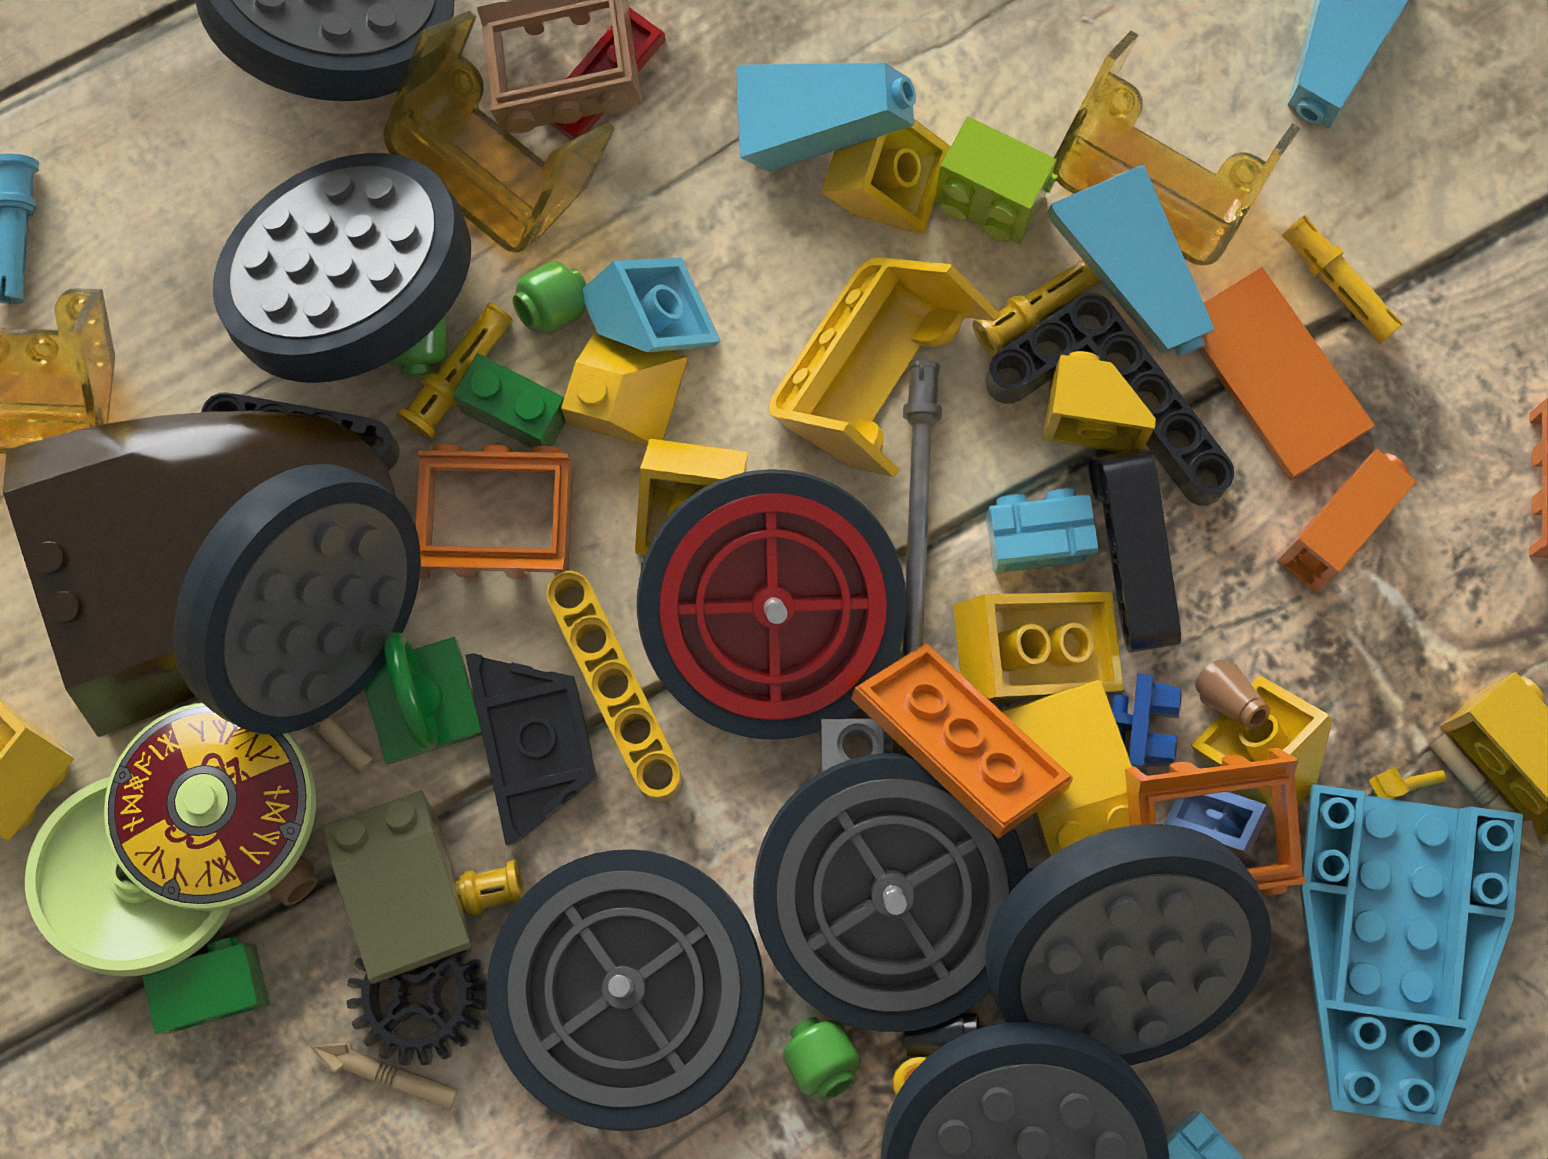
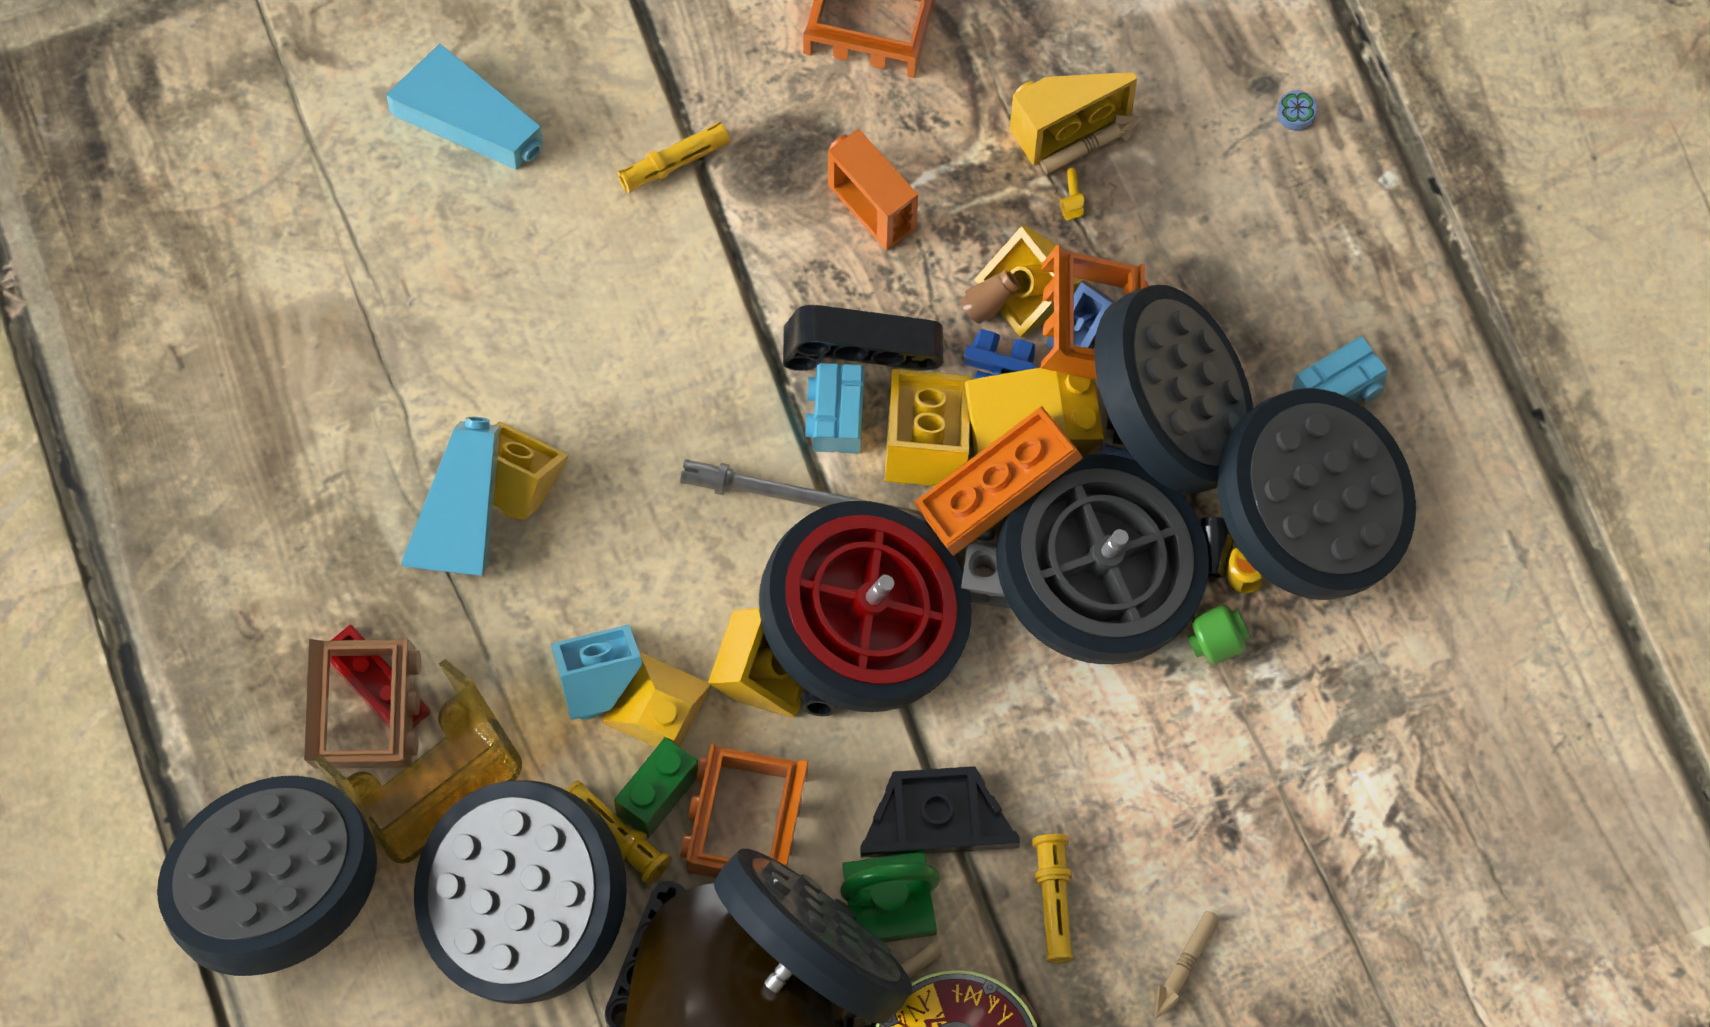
camera: 85 degrees left, 10 degrees down
olive slope [324,790,472,984] -> none
black gear [347,947,488,1065] -> none
dark grey wheel [487,849,764,1131] -> none
bright green head [512,261,587,334] -> none
yellow beam [546,571,683,803] -> none
yellow windscreen [768,257,1001,478] -> none
lime brick [934,116,1058,244] -> none
yellow pin [972,260,1101,357] -> none
black beam [986,293,1234,506] -> none
yellow slope [1042,351,1156,452] -> none
medium azure slope [1047,164,1215,357] -> none
clear yellow windscreen [1053,30,1300,266] -> none
orange tile [1198,267,1375,481] -> none
medium azure wedge [1300,784,1523,1126] -> none

